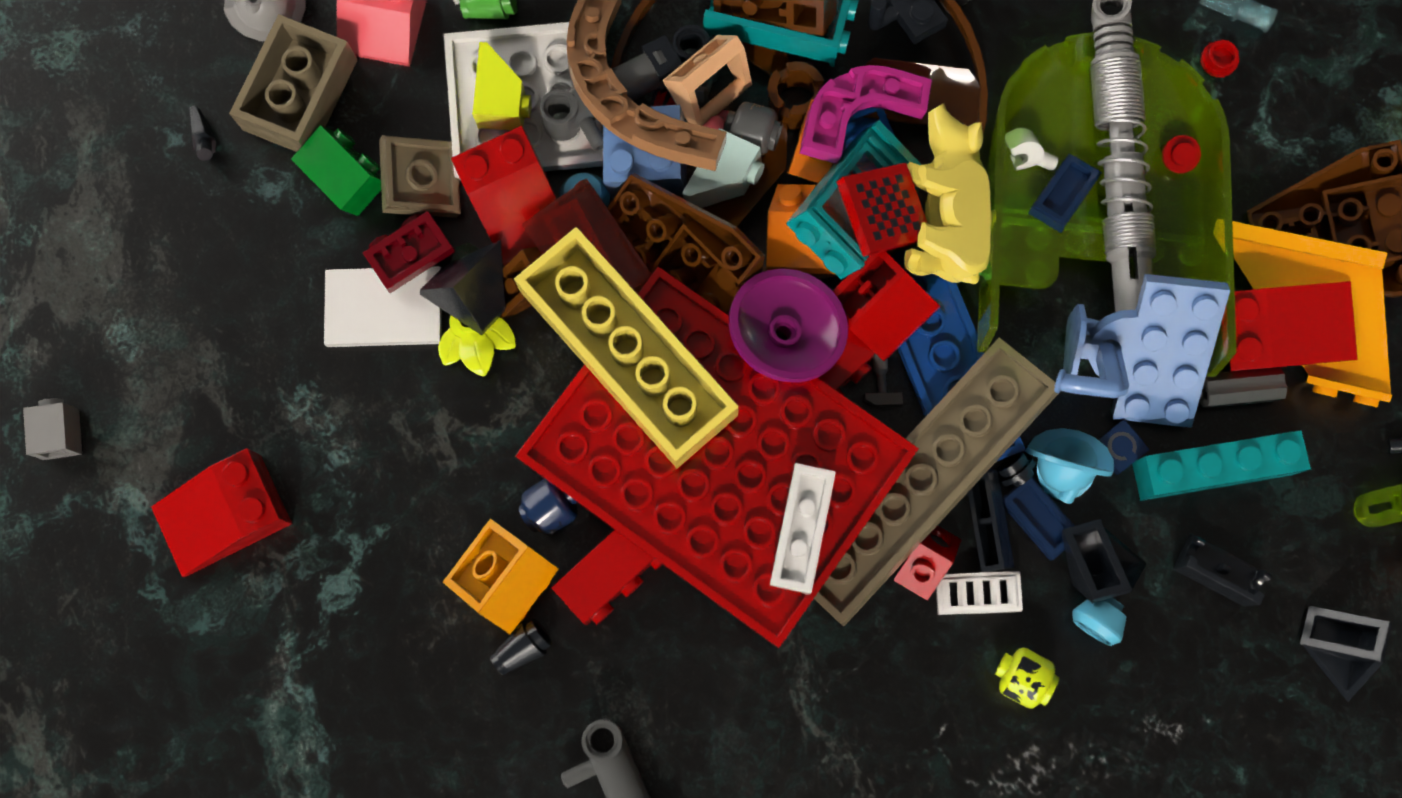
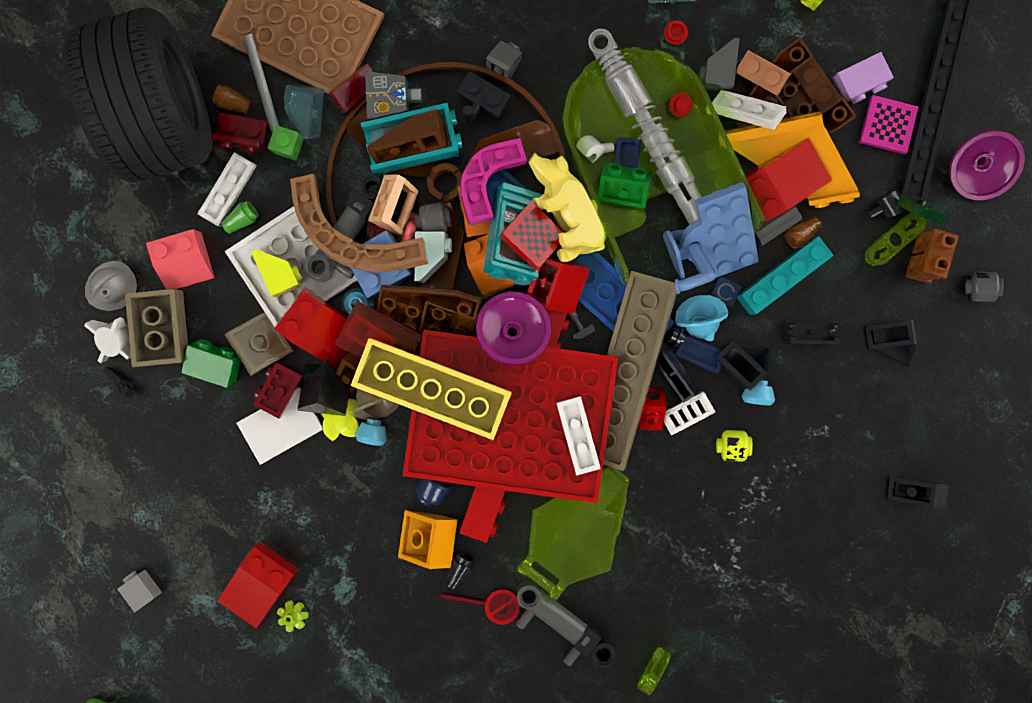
camera: 30 degrees left, 10 degrees up
none -> white piece [85,317,131,363]
none -> lime plant [277,600,309,632]
none -> dark tan helmet [351,388,400,420]
none -> medium azure cone [355,418,387,446]
none -> piece [440,589,520,625]
none -> clear neon green windscreen [517,467,630,601]
none -> green bracket [597,163,652,209]
none -> dark grey slope [698,38,740,91]
none -> white tile [709,90,786,130]
none -> nougat plate [736,50,791,96]
none -> clear orange cone [785,216,822,249]

